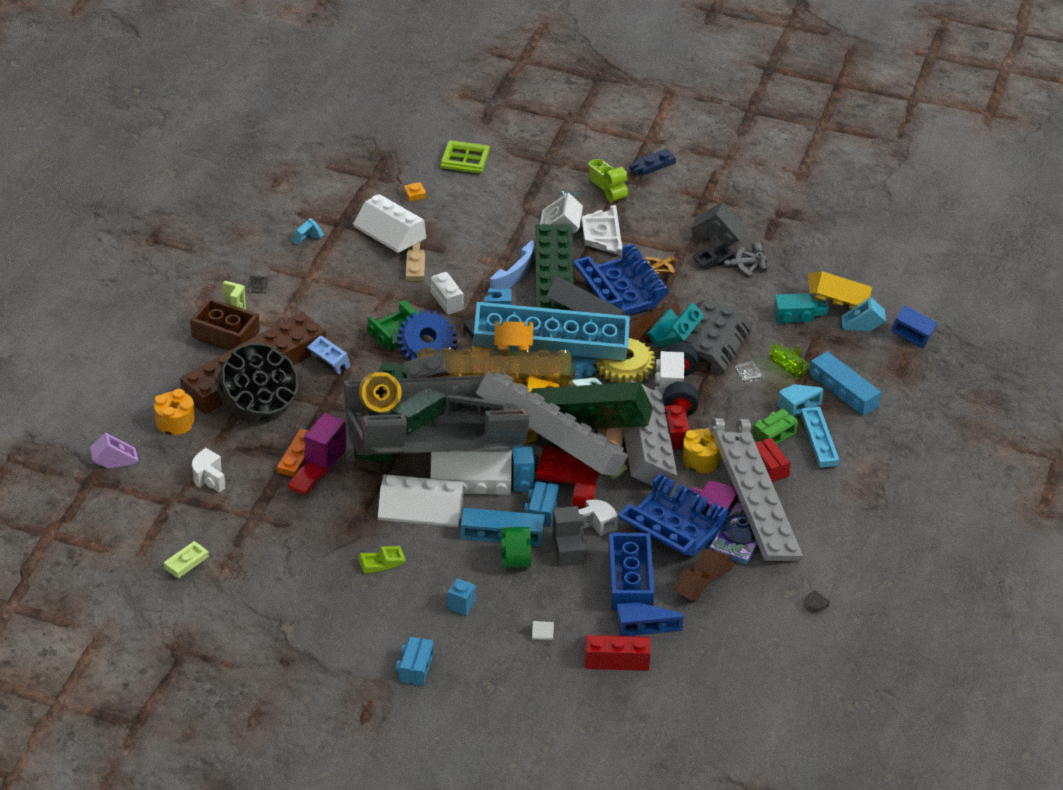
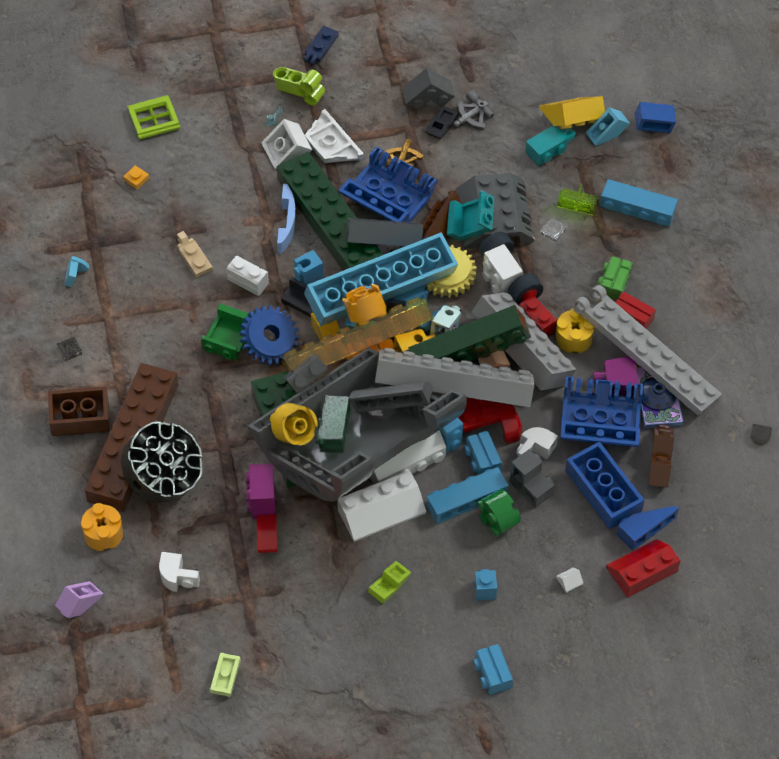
camera: 30 degrees left, 15 degrees up
yellowish green panel [222,281,246,310] -> none
orange plate [277,429,308,477] -> none
light blue hinge [307,335,351,374] -> none
white slope [353,194,426,253] -> none
medium azure slope [777,384,823,417] -> none
medium azure plate [801,407,839,468] -> none

